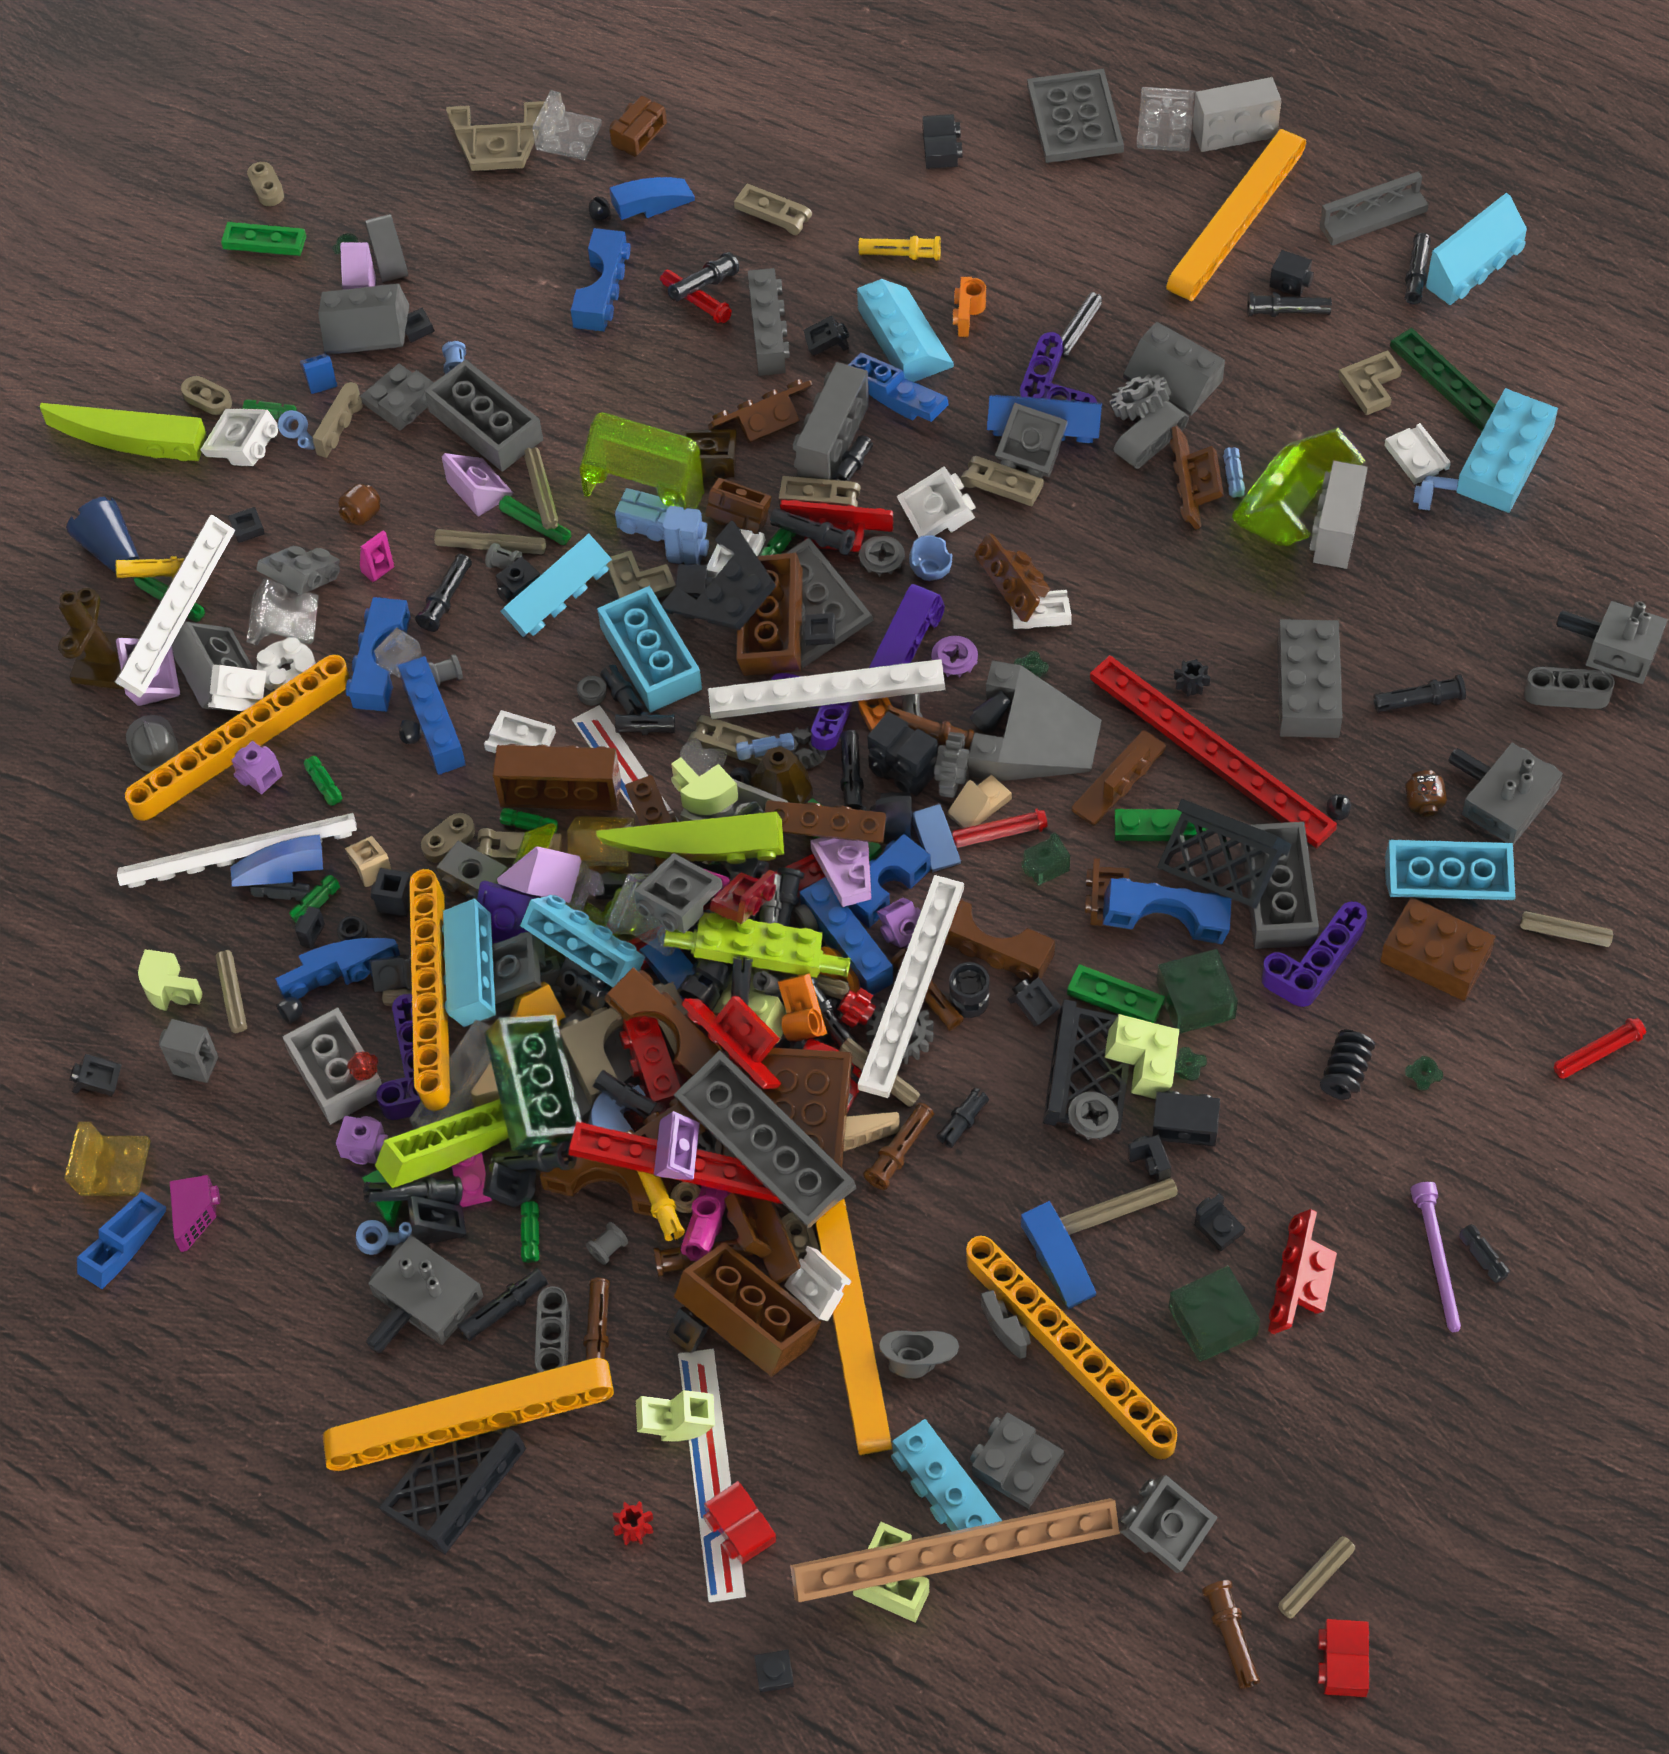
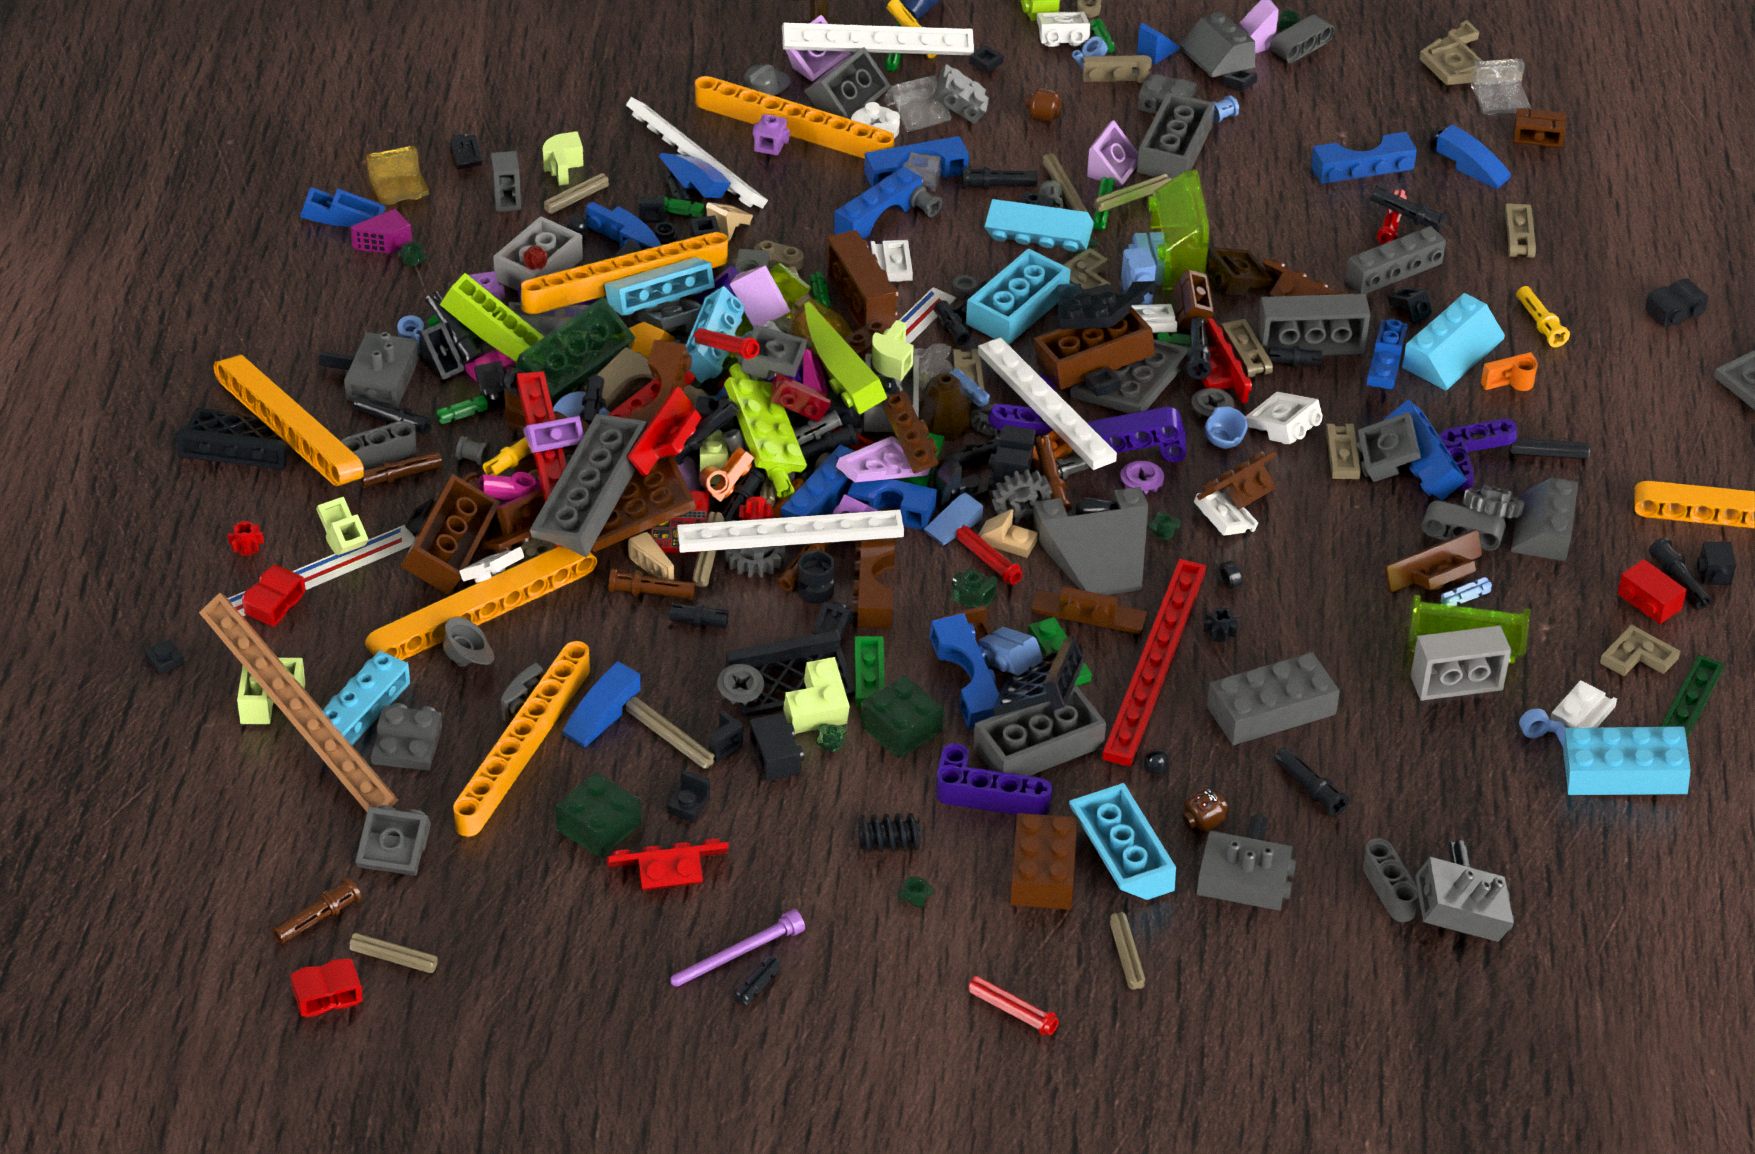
camera: 60 degrees right, 15 degrees down
white plate [208,665,266,711] -> none
green axle [303,756,343,806] -> none
dark pink slope [360,530,395,582] -> none
none -> clear green plate [398,242,428,266]
none -> red axle [693,328,760,359]
none -> medium blue brick [978,627,1043,675]
none -> black tile [1219,559,1242,589]
none -> red brick [1617,559,1687,624]

